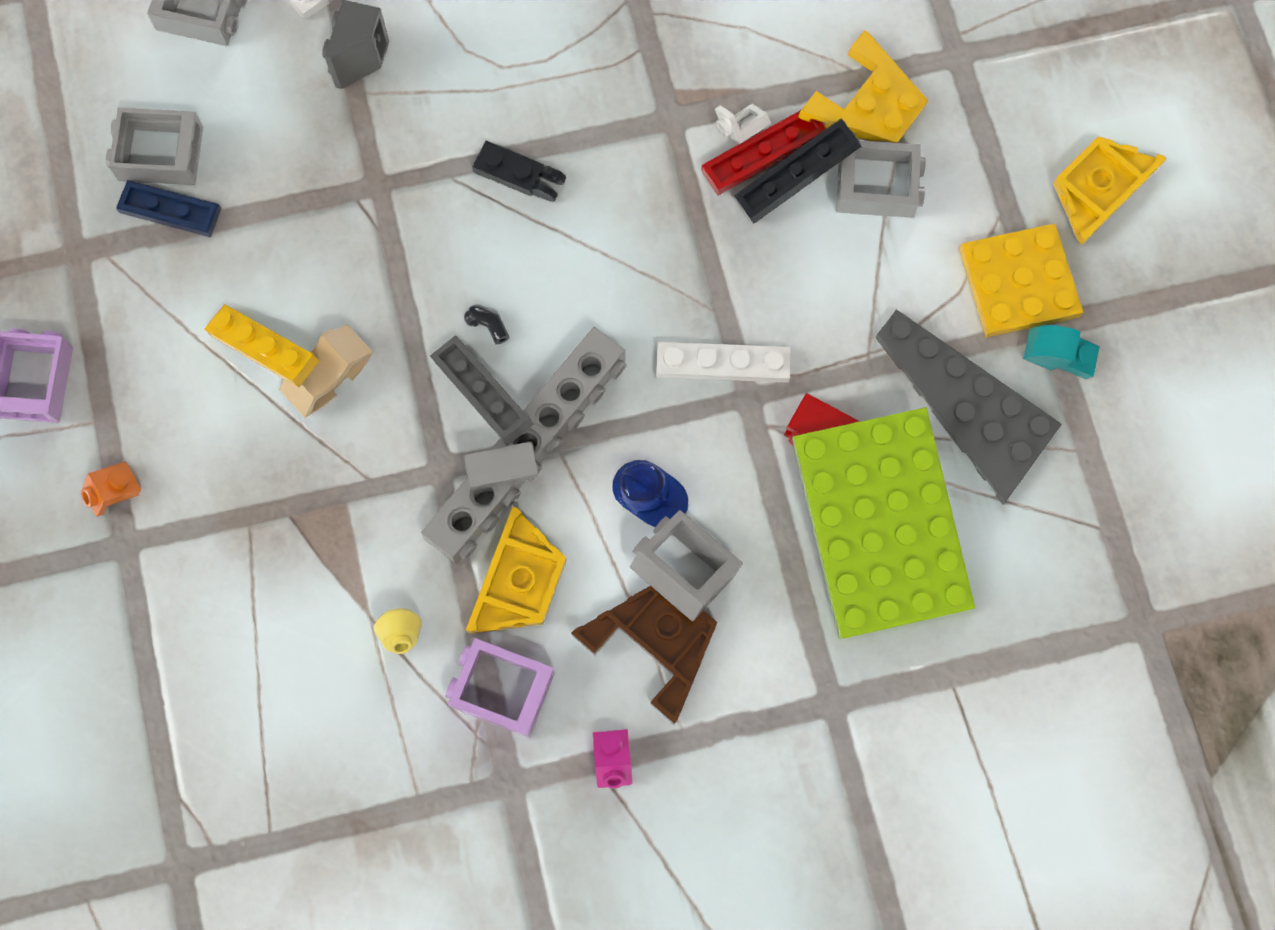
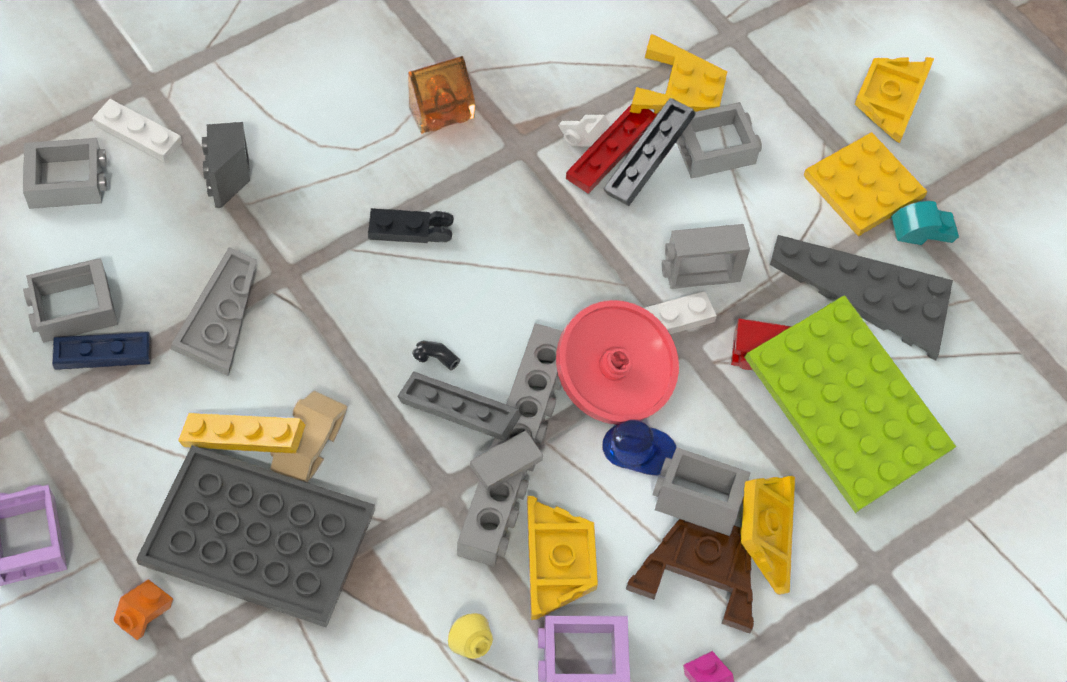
camera: 25 degrees left, 15 degrees down
none -> dark grey plate [136,445,375,627]
none -> light grey wing [171,247,256,376]
none -> clear orange slope [408,56,475,134]
none -> coral dish [556,300,679,425]
none -> light grey window [662,224,750,289]
none -> yellow wing [740,476,795,595]

